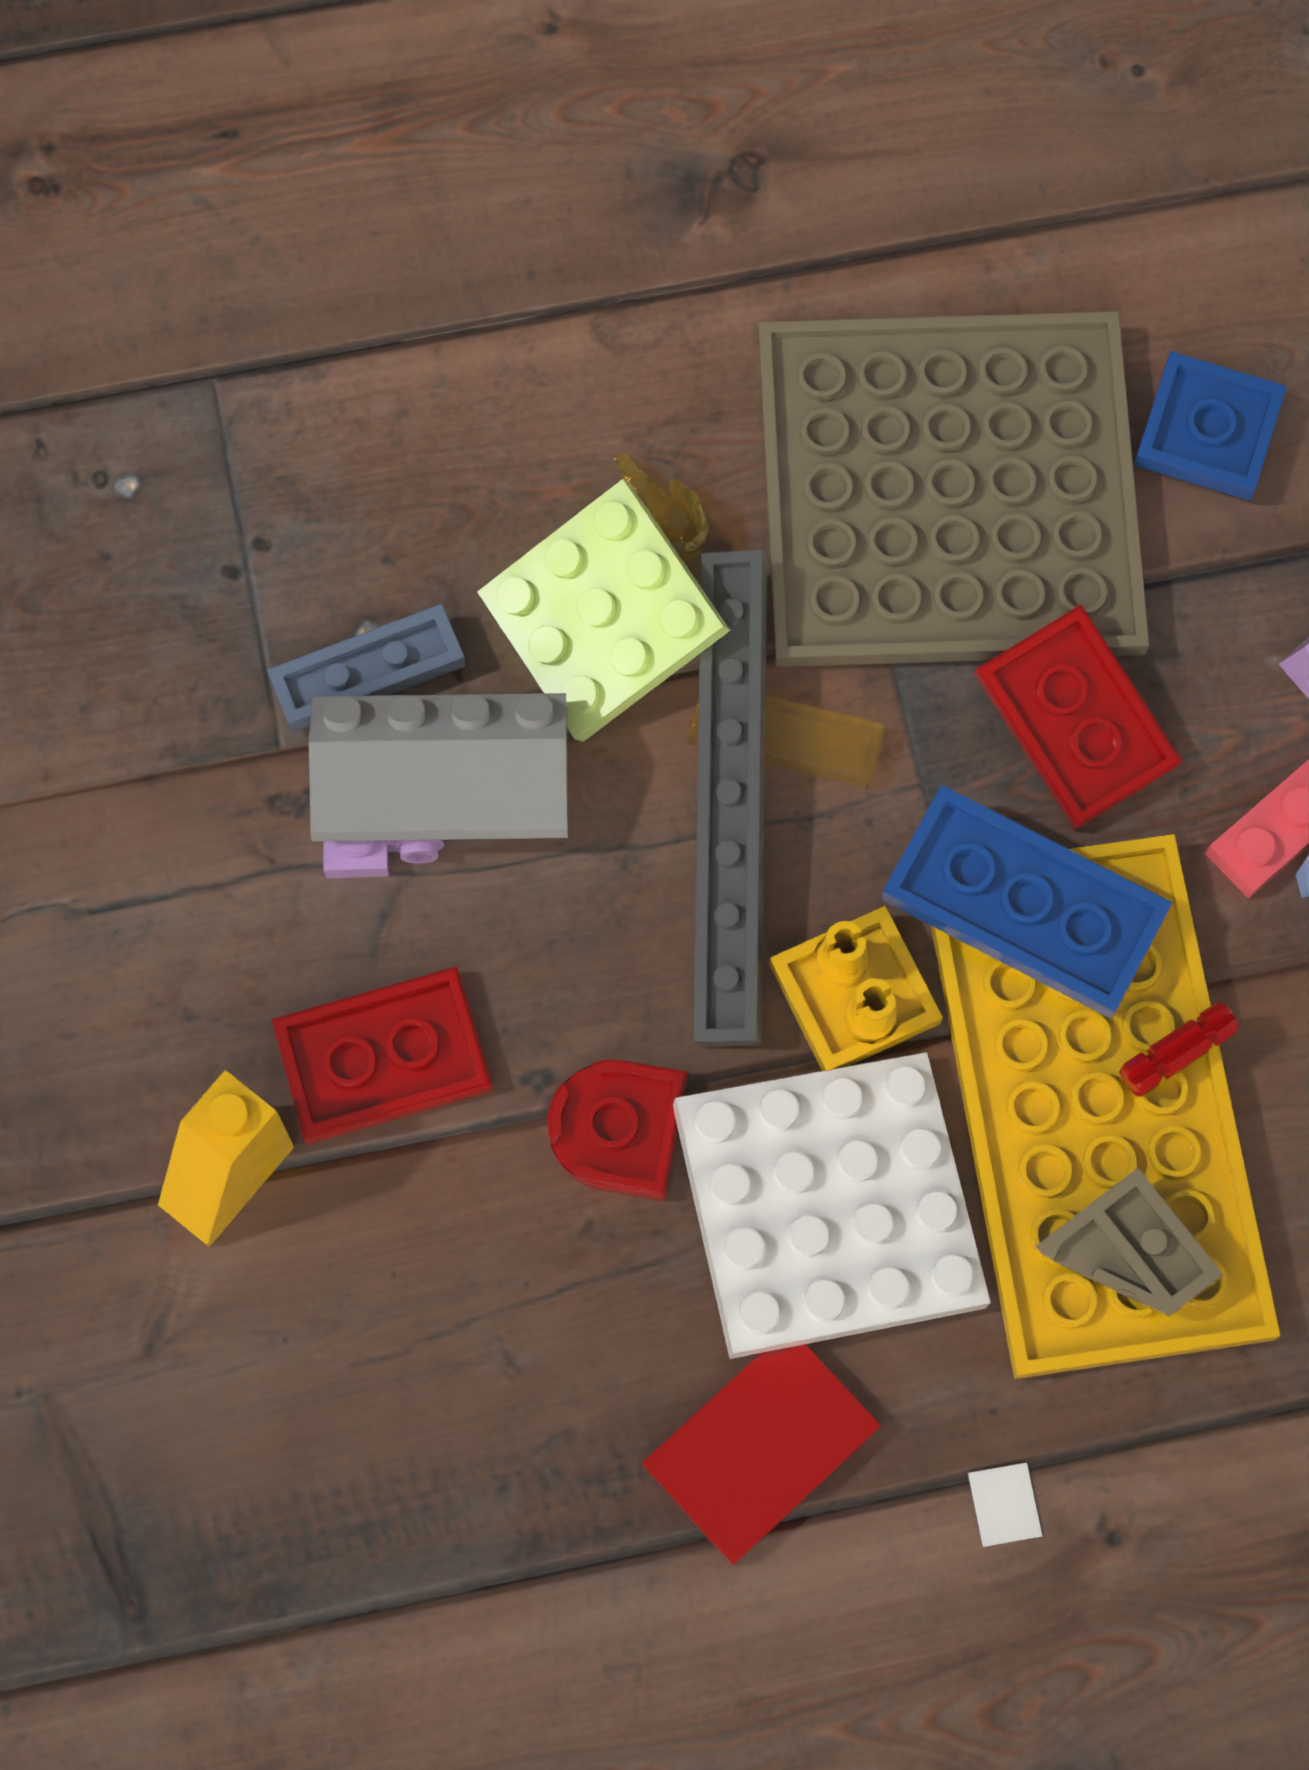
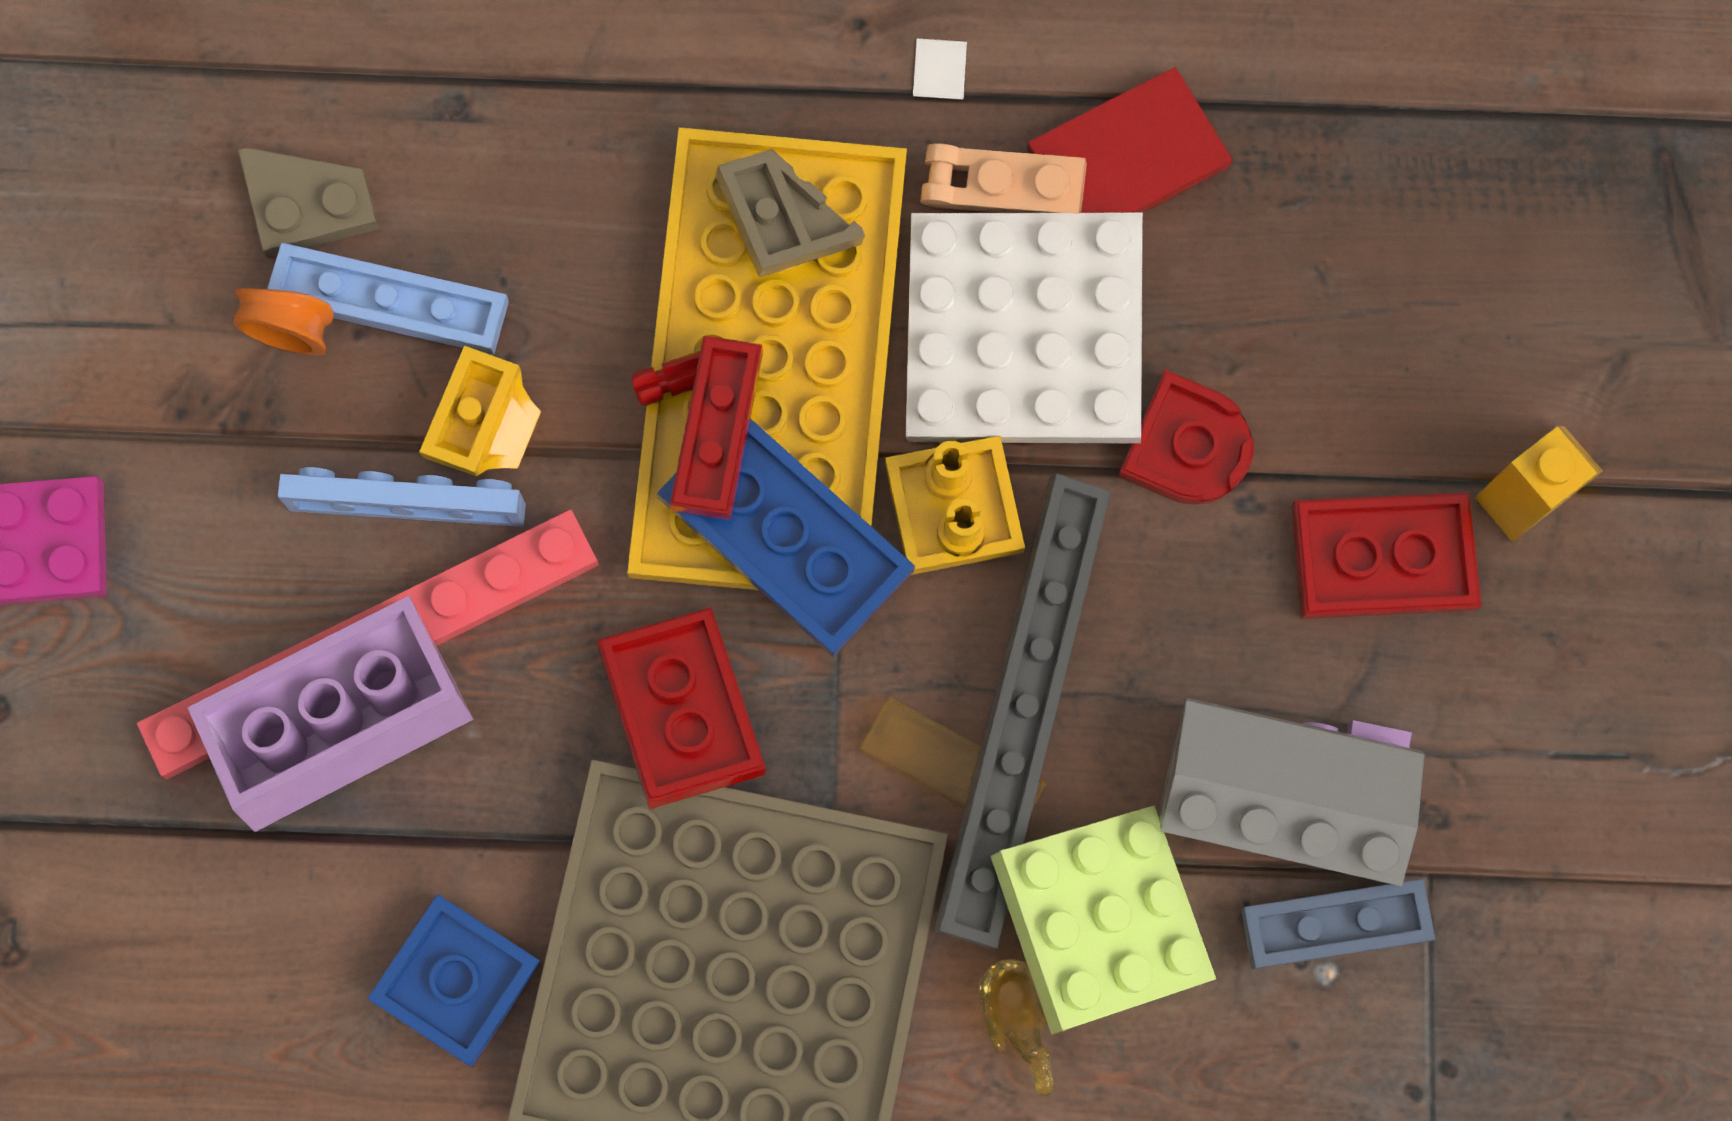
camera: 170 degrees left, 5 degrees up
none -> red tile [670,336,763,520]
none -> light nougat plate [920,144,1087,214]

